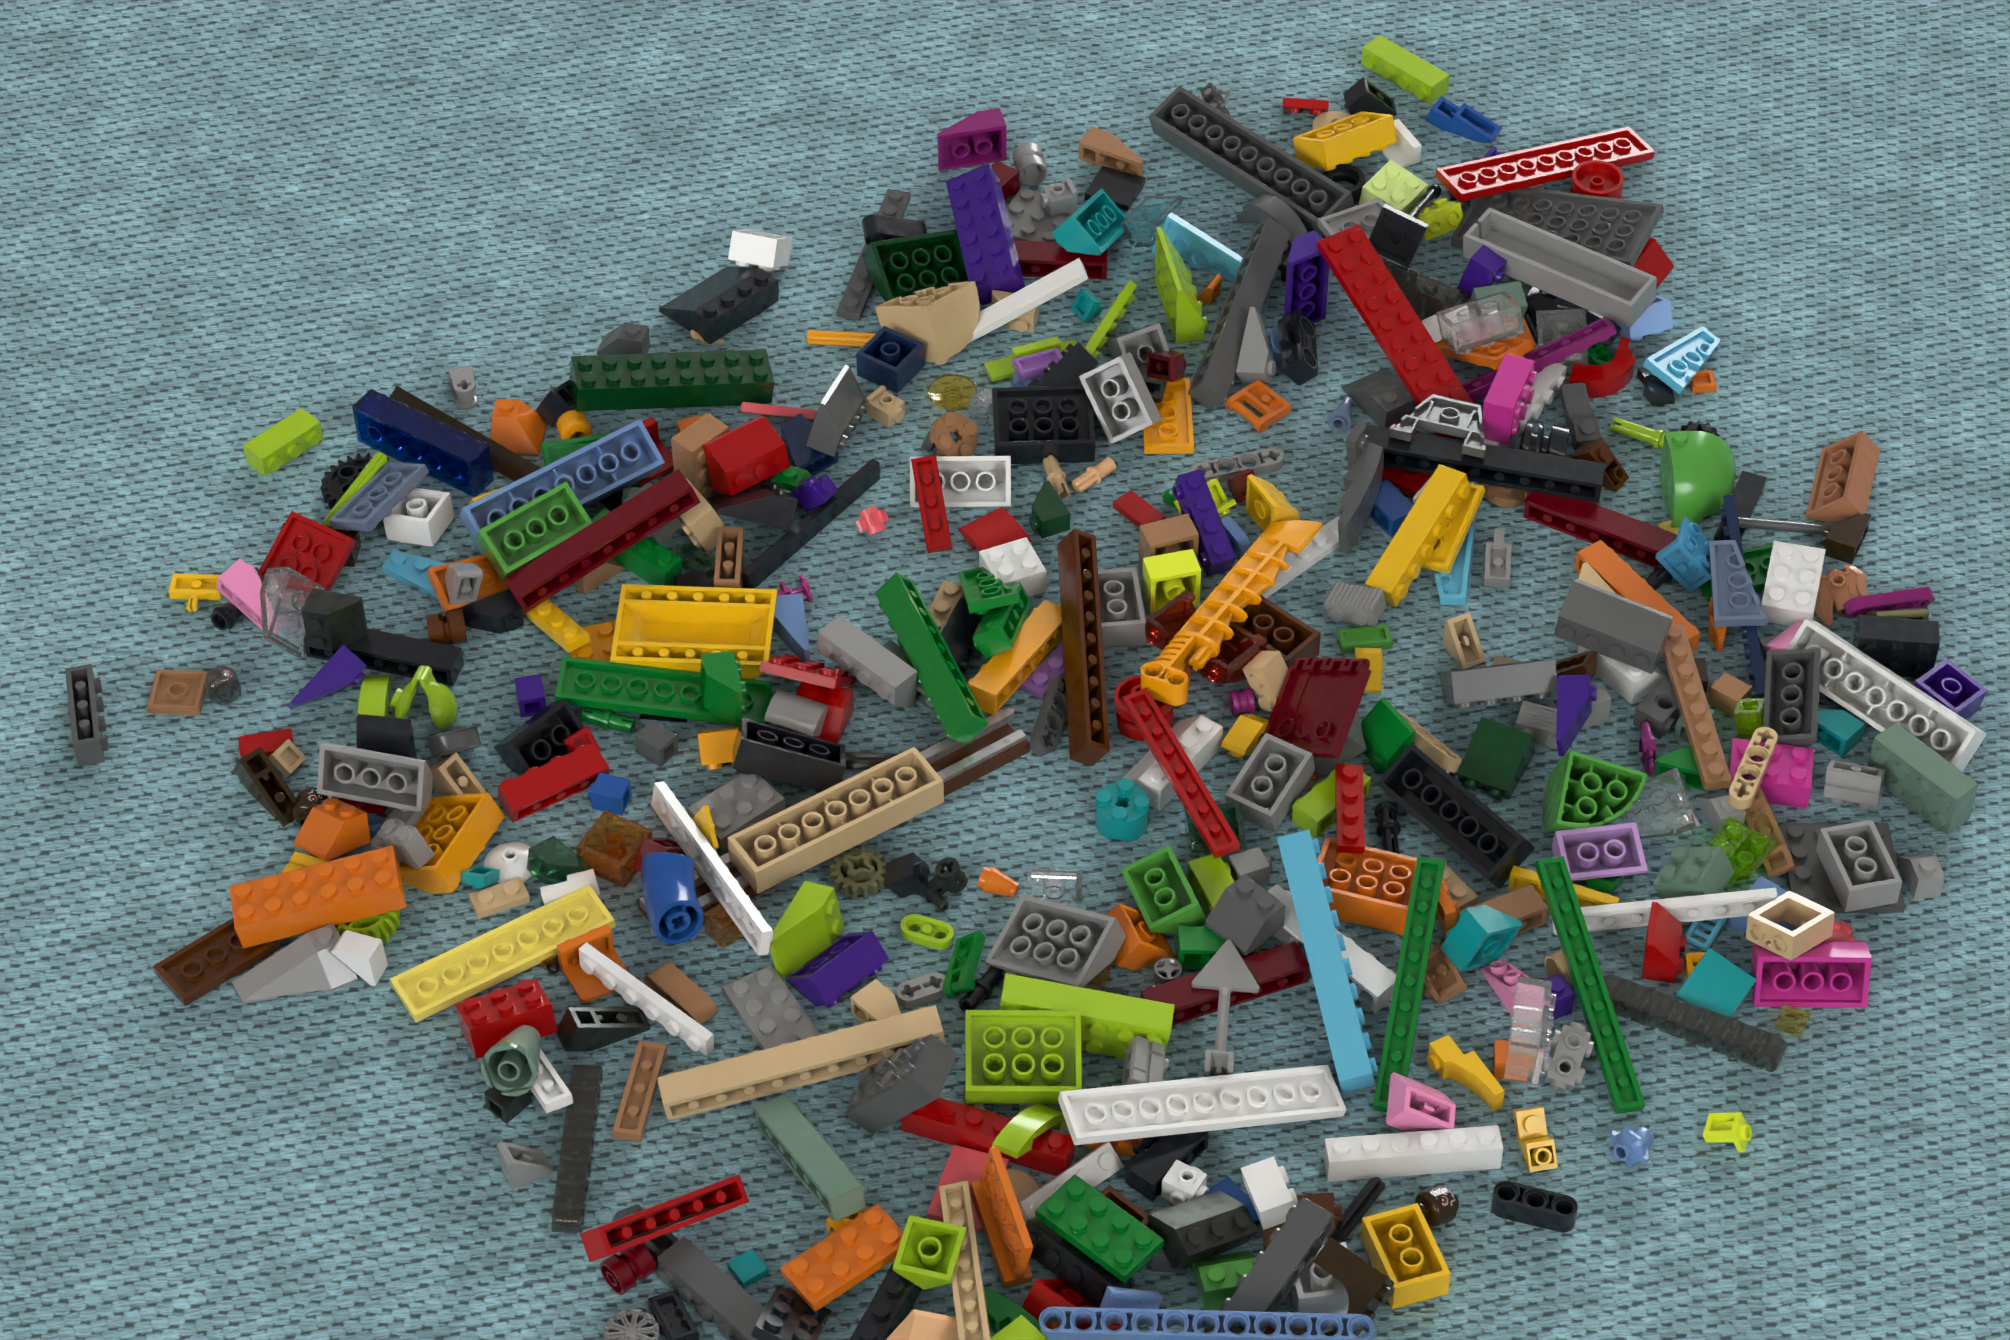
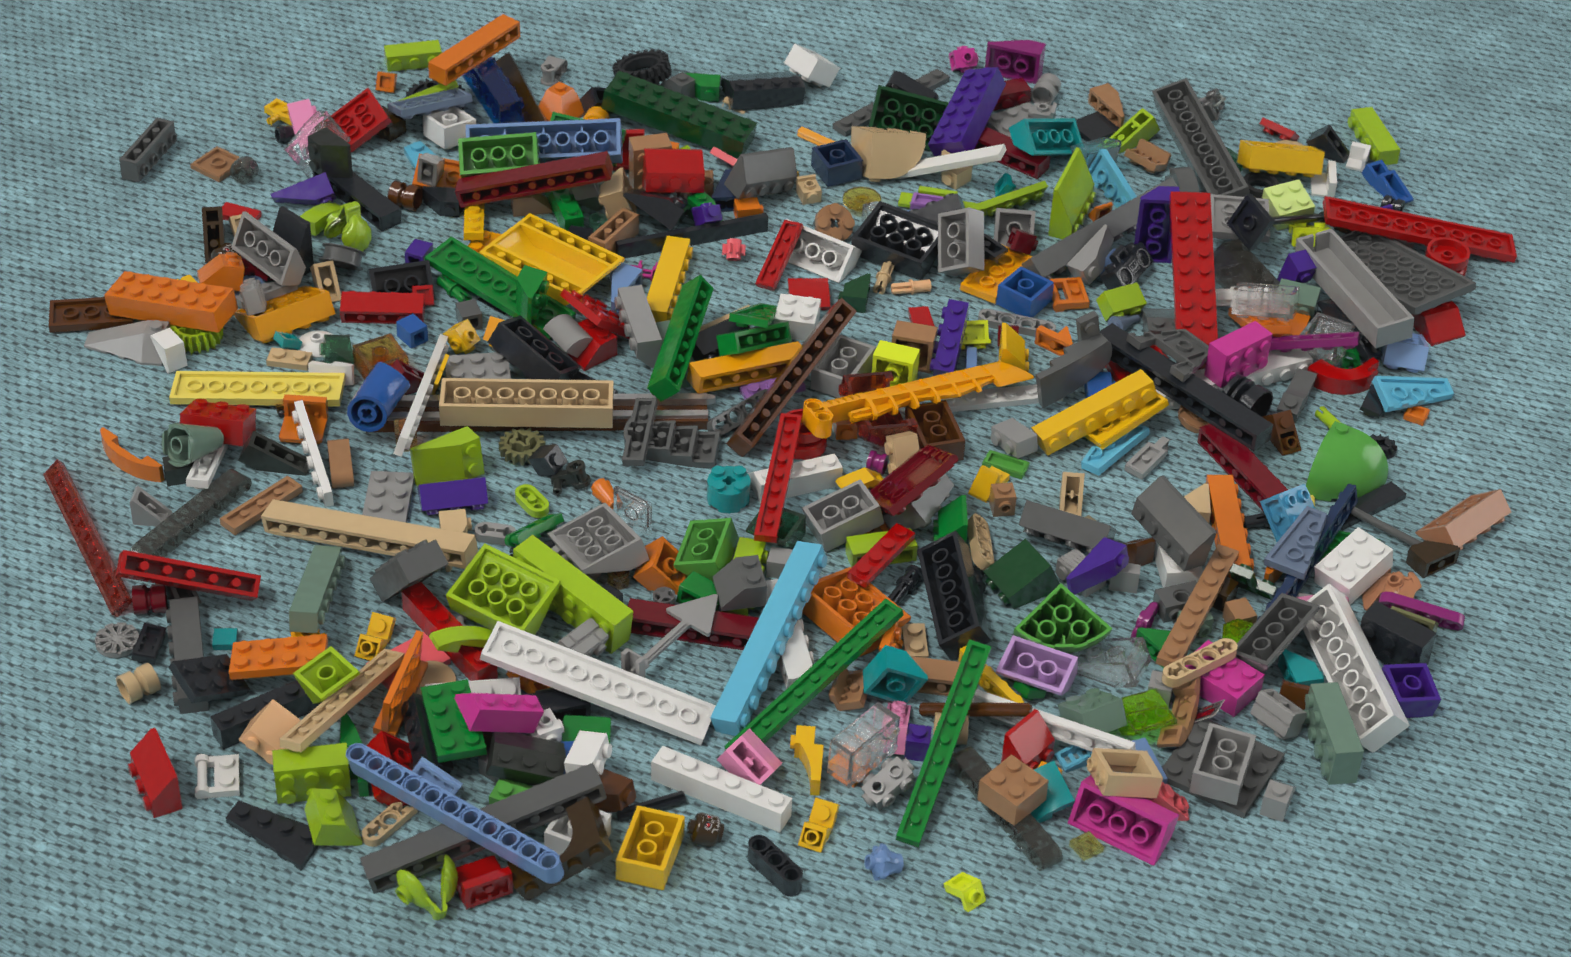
camera: 30 degrees right, 5 degrees down
none -> clear red plate [43,459,132,617]
none -> orange slope [100,427,164,482]
none -> yellow slope [354,612,396,661]
none -> orange tile [375,71,397,93]
none -> orange brick [428,14,520,86]
none -> yellow brick [443,319,481,354]
none -> dark pink slope [454,693,544,733]
none -> green slope [562,715,611,744]
none -> black tyre [612,49,672,85]
none -> dark grey slope [622,398,721,468]
none -> yellow brick [647,236,693,322]
none -> green slope [685,73,721,102]
none -> orange brick [734,197,764,218]
none -> reddish brown axle [919,702,1032,717]
none -> dark pink brick [949,46,978,73]
none -> medium nougat brick [977,755,1049,826]
none -> medium nougat brick [989,482,1017,517]
none -> blue brick [996,266,1054,318]
none -> orange slope [1035,325,1073,356]
none -> lime brick [1096,282,1147,321]
none -> lime slope [1102,108,1160,154]
none -> medium nougat bracket [1124,139,1172,173]
none -> sticker [1194,699,1225,723]
none -> dark green plate [1230,563,1277,600]
none -> reddish brown tile [1279,679,1310,710]
none -> white panel [1346,141,1371,172]
none -> black wheel [1380,194,1405,212]

